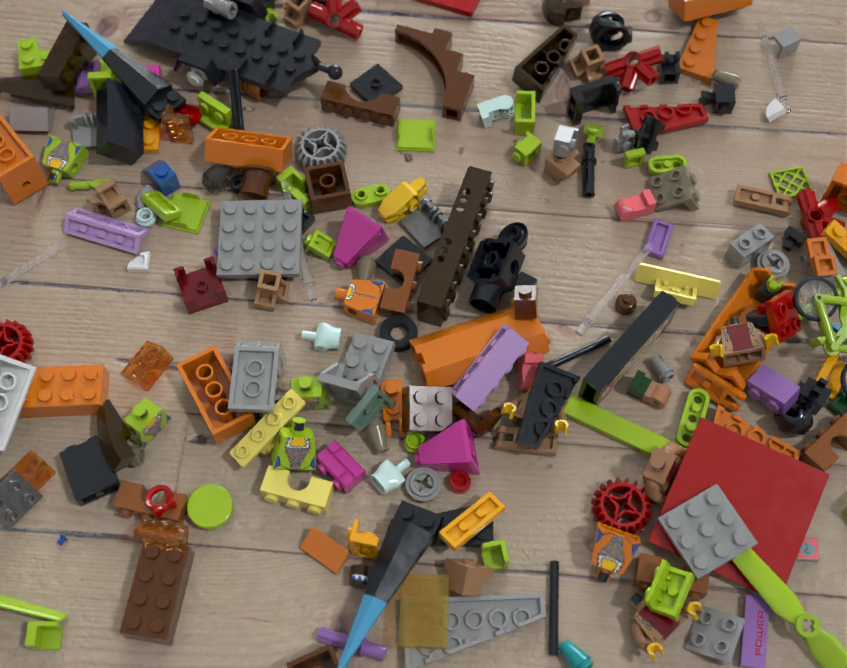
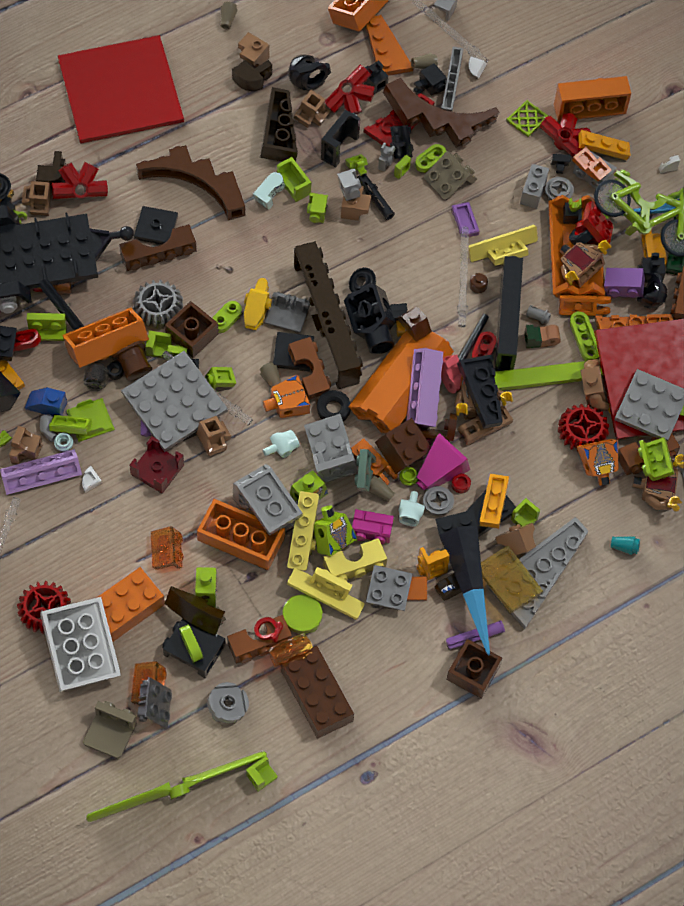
camera: 40 degrees left, 0 degrees up
clear orange bracket [161,104,195,145] -> none
dark pink slope [333,206,389,269] -> none
lime piece [396,118,436,152] -> none
black bar [549,560,559,657] -> none
coral leg [614,189,657,221] -> none
medium nougat plate [733,184,792,218] -> none
none -> lime beam [179,625,203,662]
none -> light grey plate [207,682,249,723]
none -> light yellow bracket [287,567,365,620]
none -> flat silver hinge [366,565,413,611]
none -> reddish brown arch [383,78,500,147]
none -> light grey piece [441,47,463,112]
none -> red plate [471,332,497,358]

